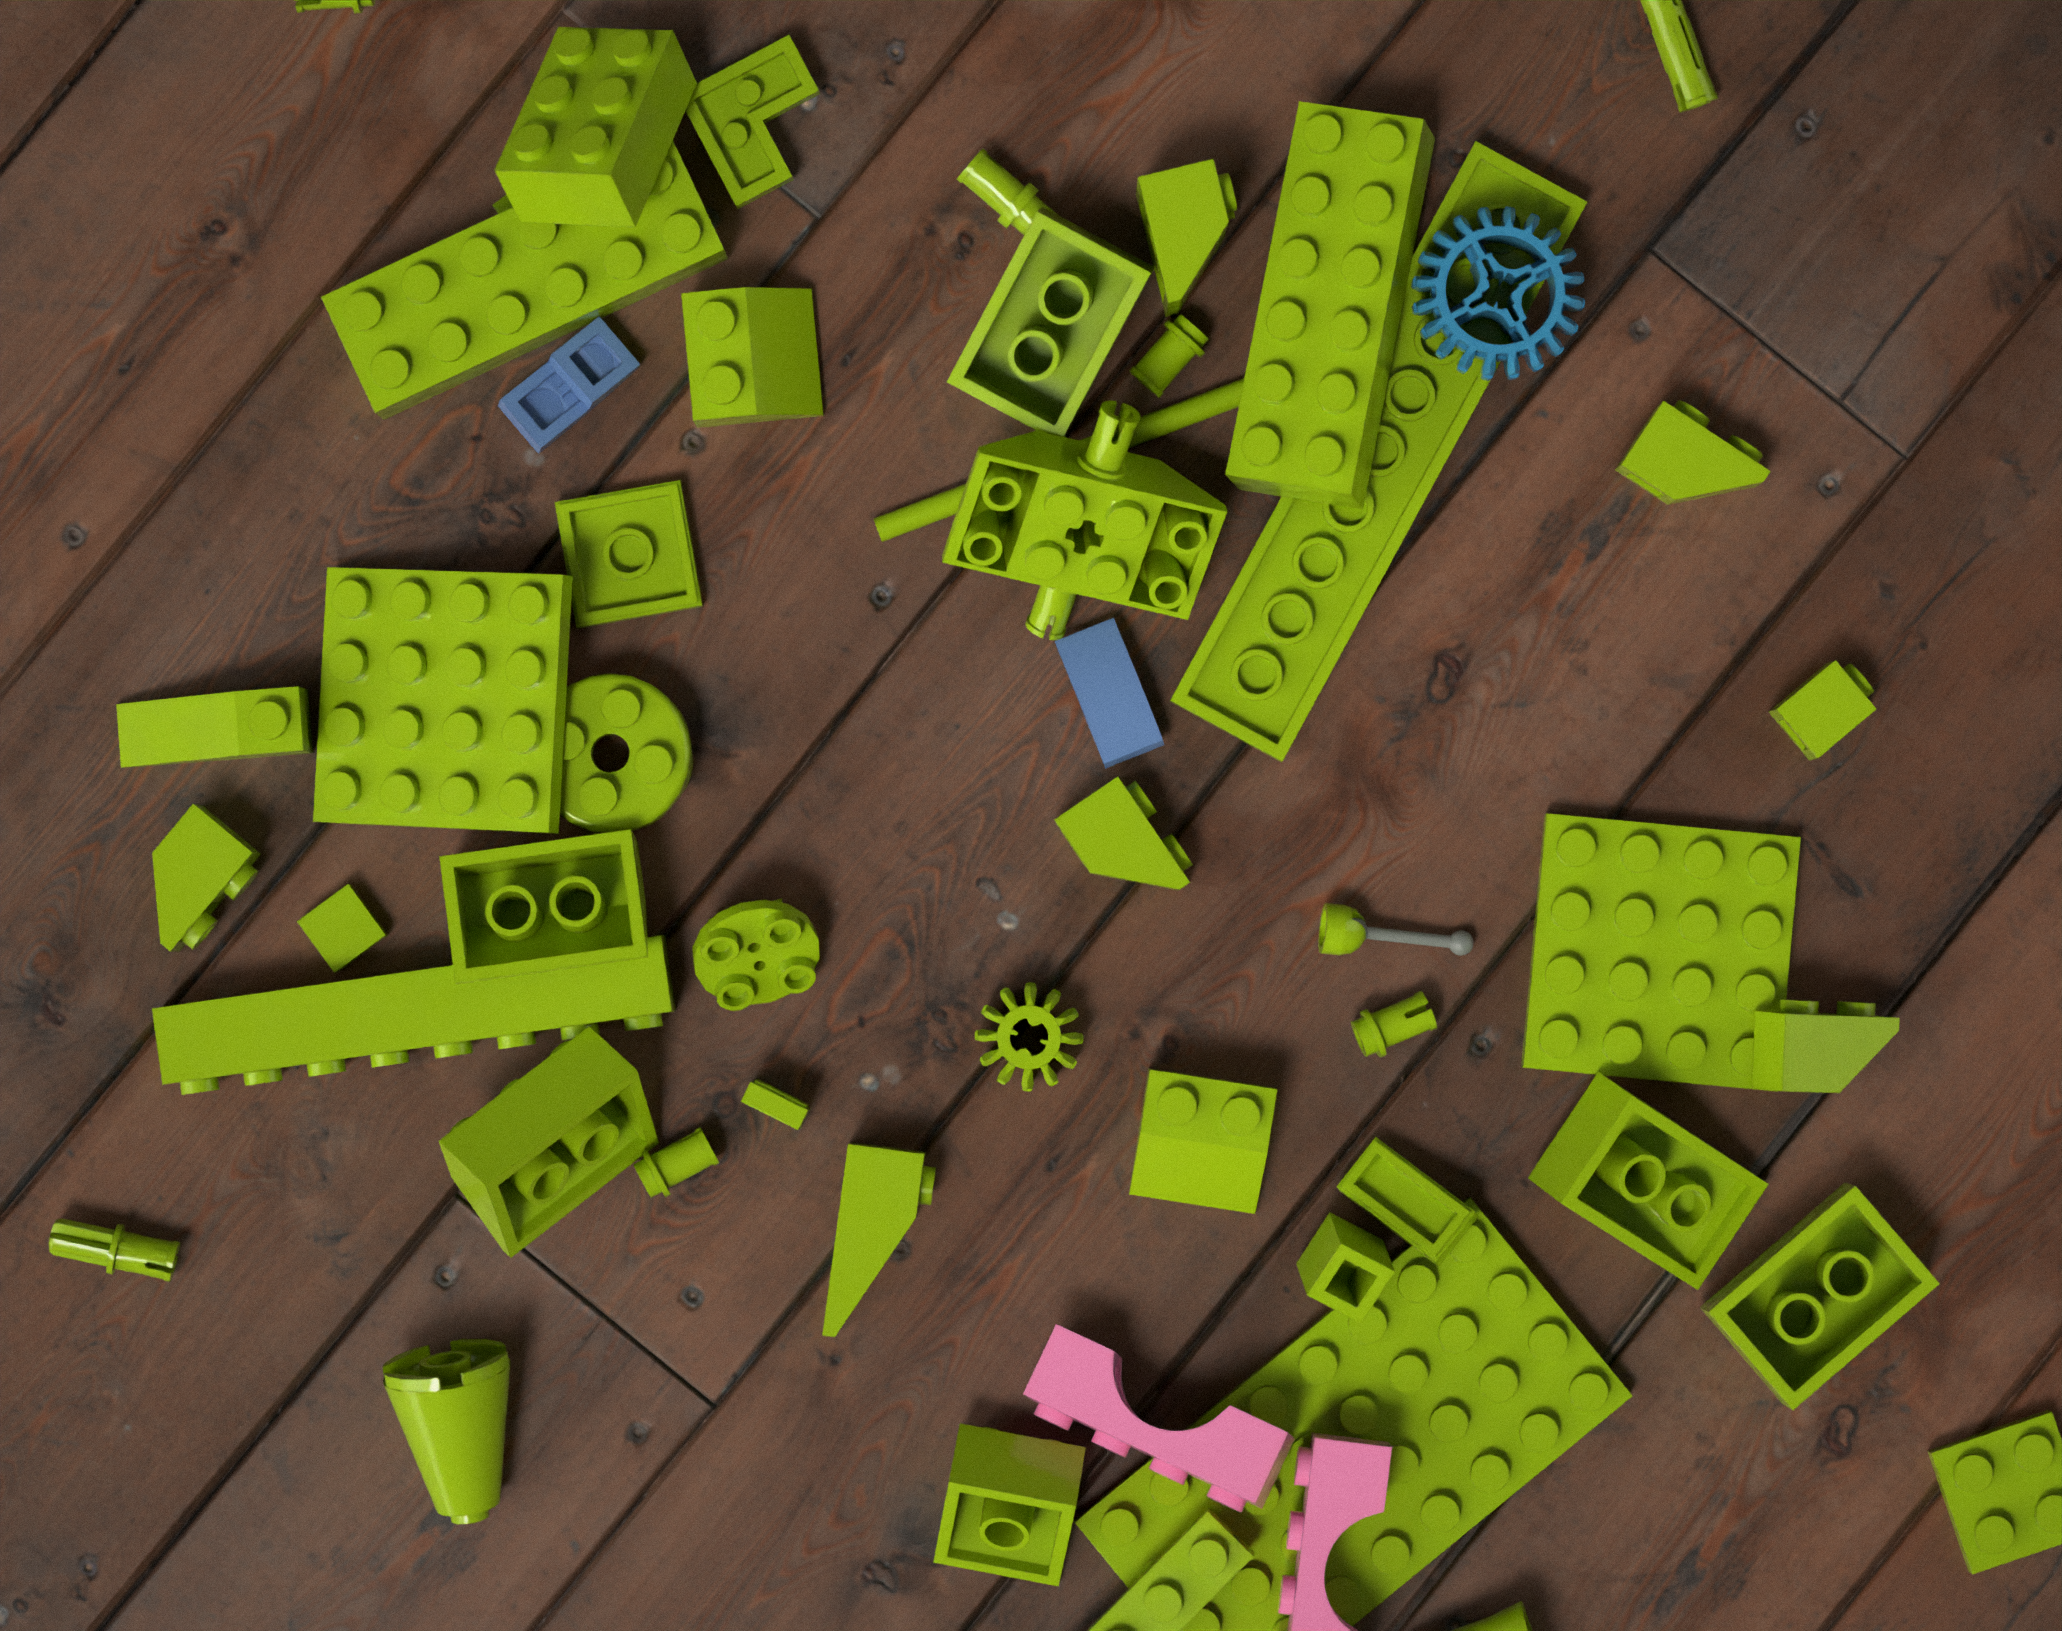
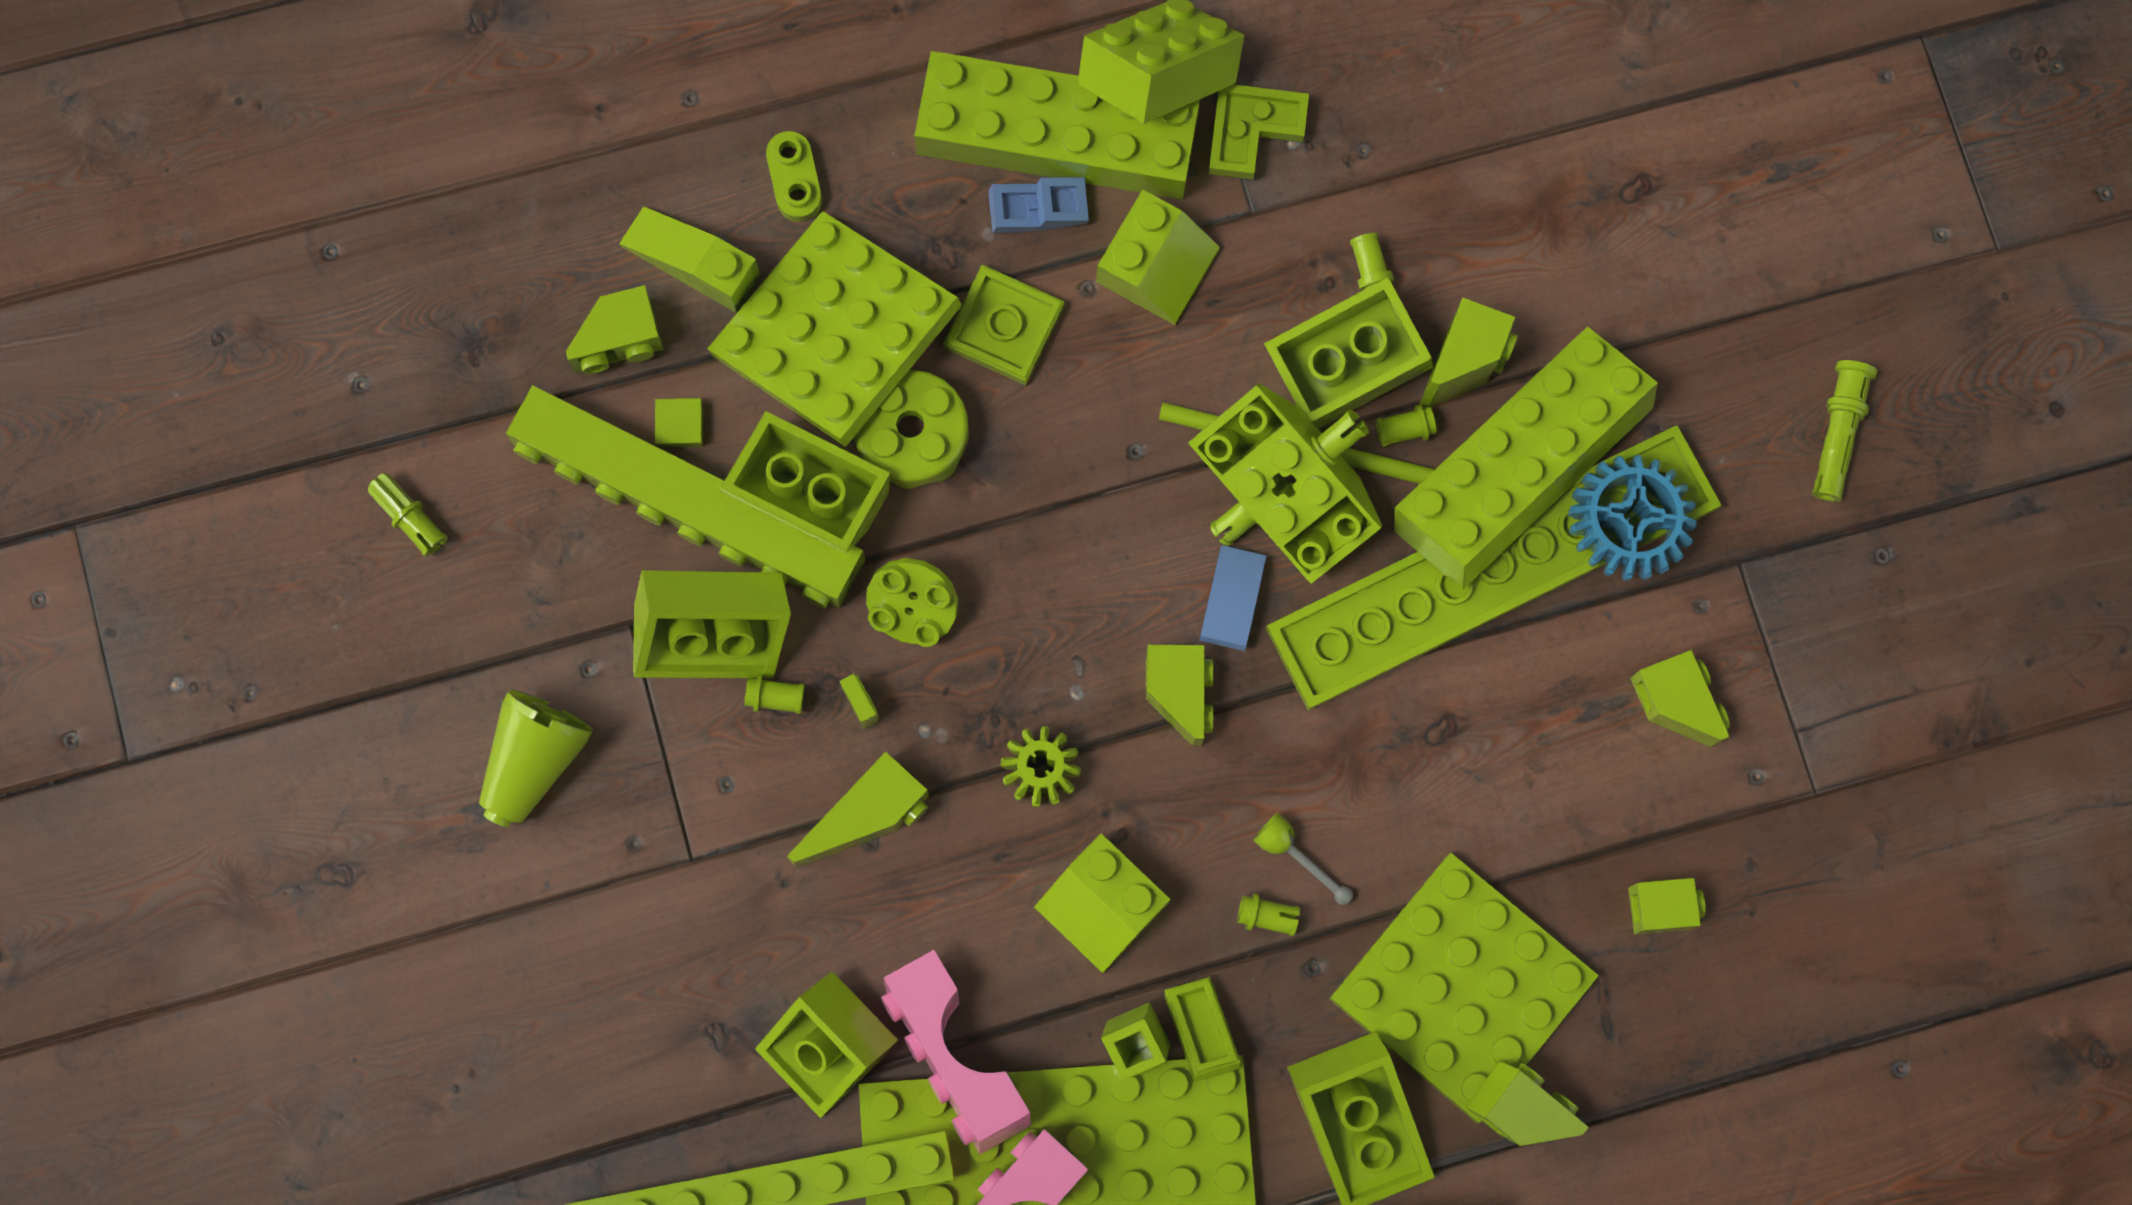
camera: 30 degrees right, 10 degrees down
none -> lime plate [766,131,822,222]

